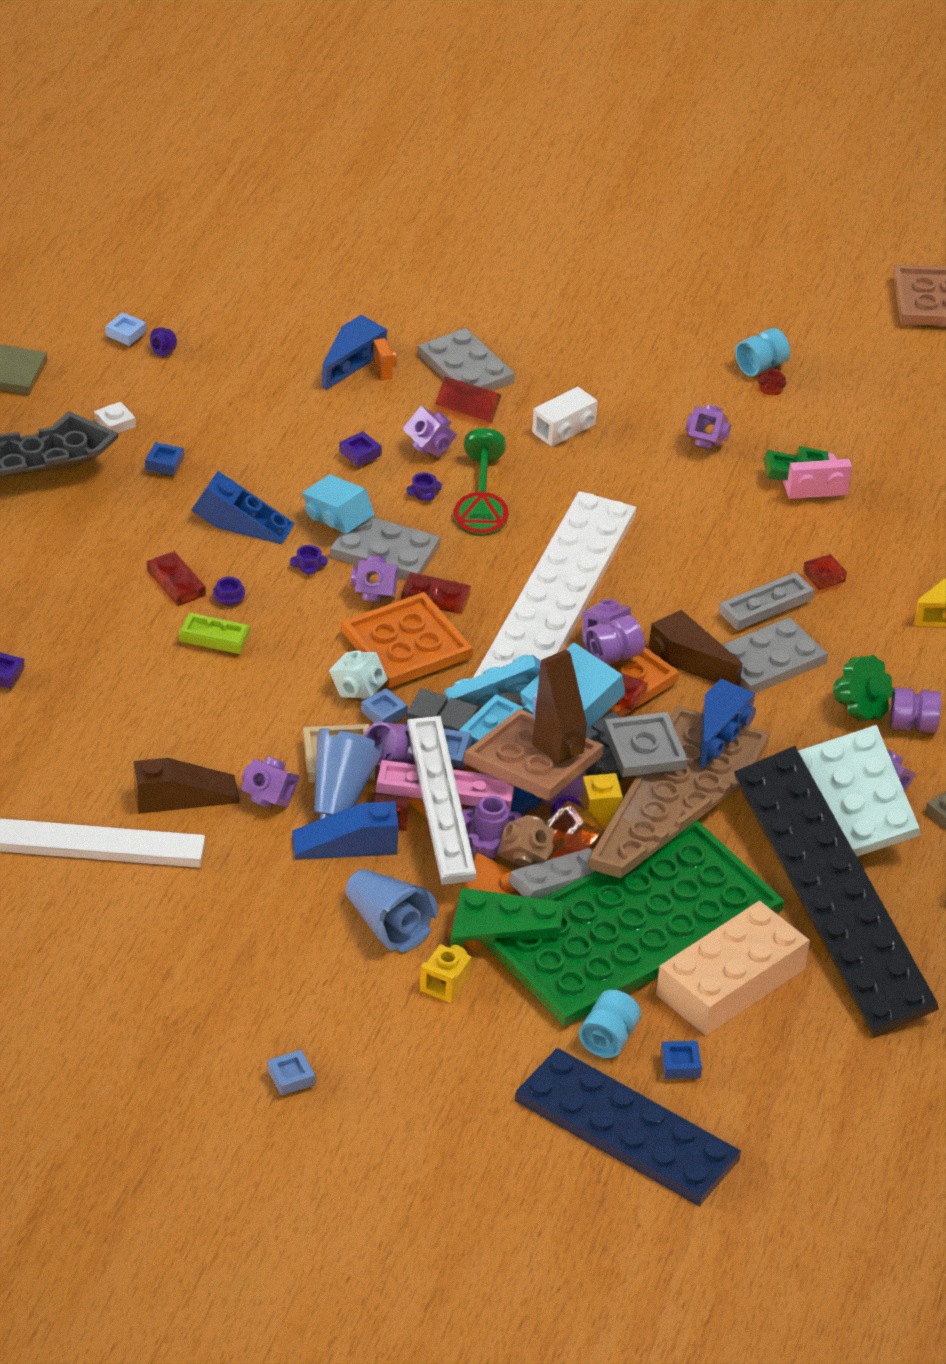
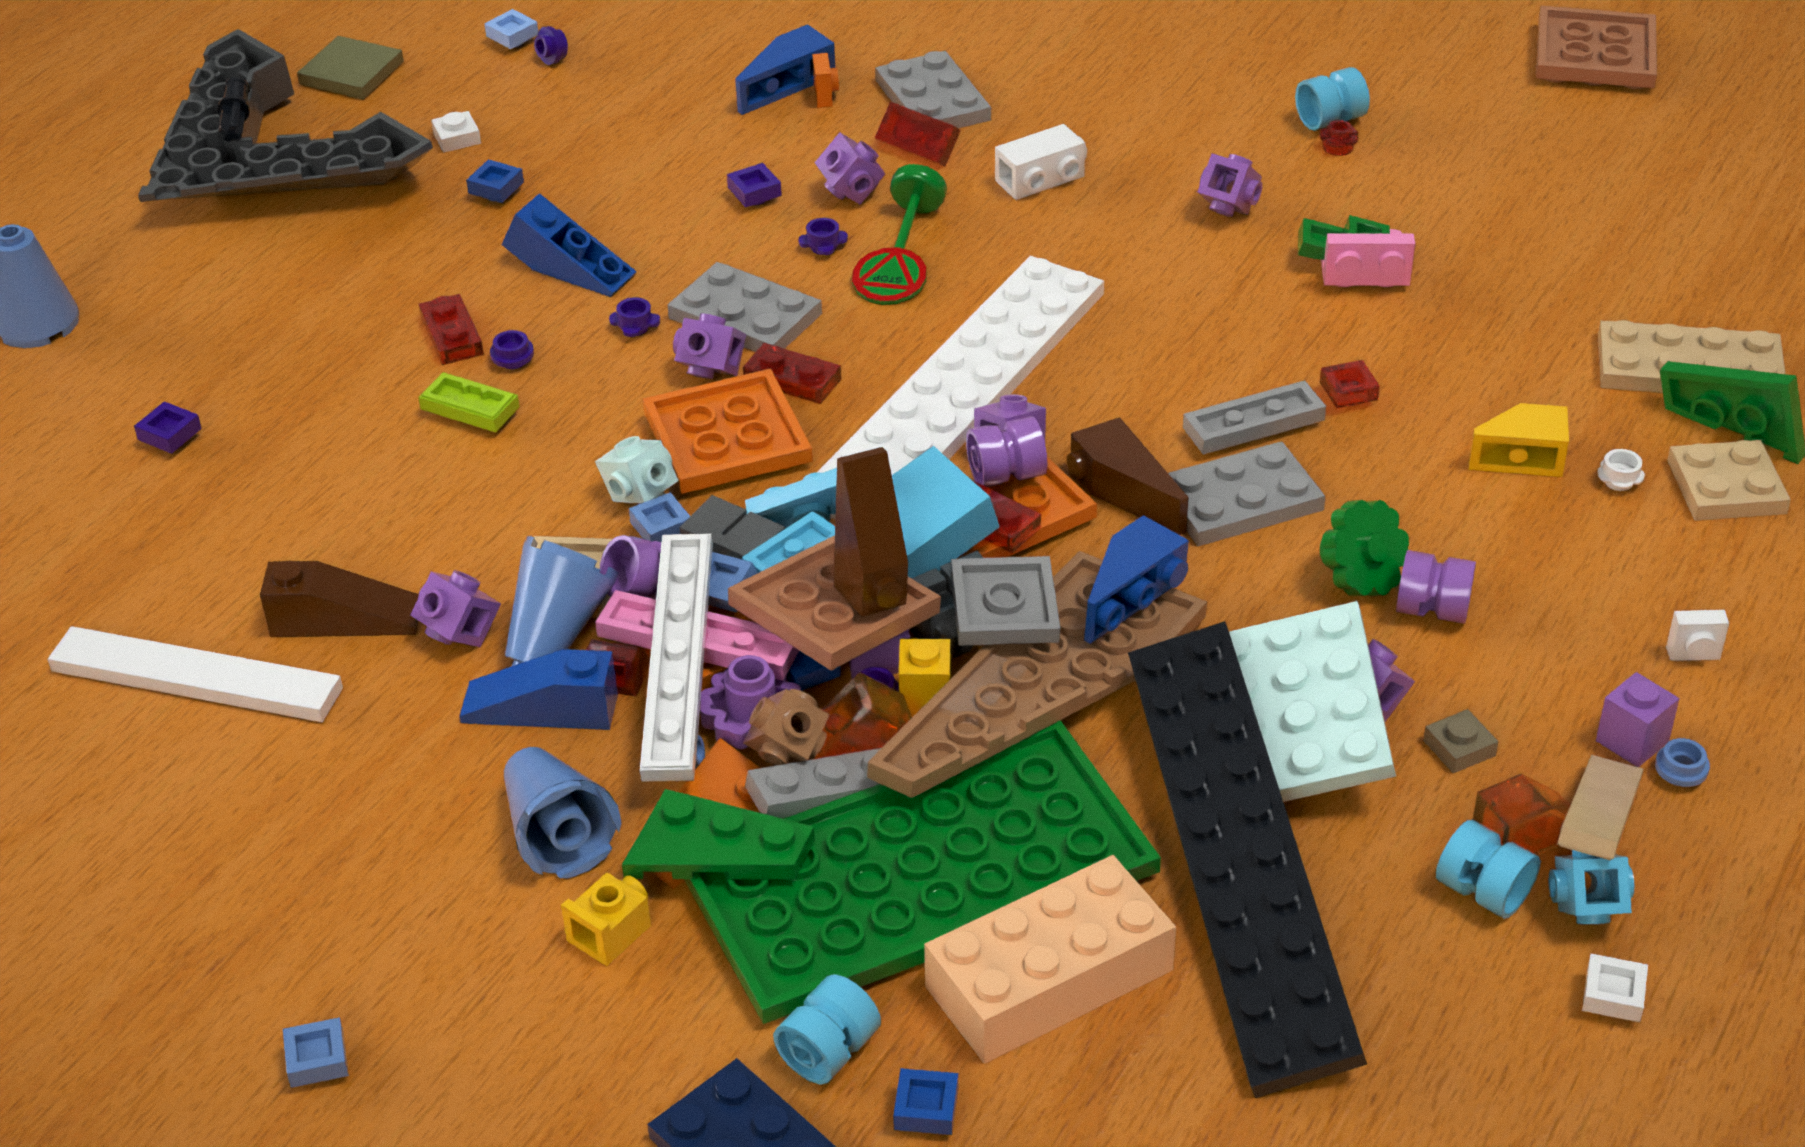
camera: 15 degrees right, 0 degrees up
medium azure brick [302,474,375,534] -> none

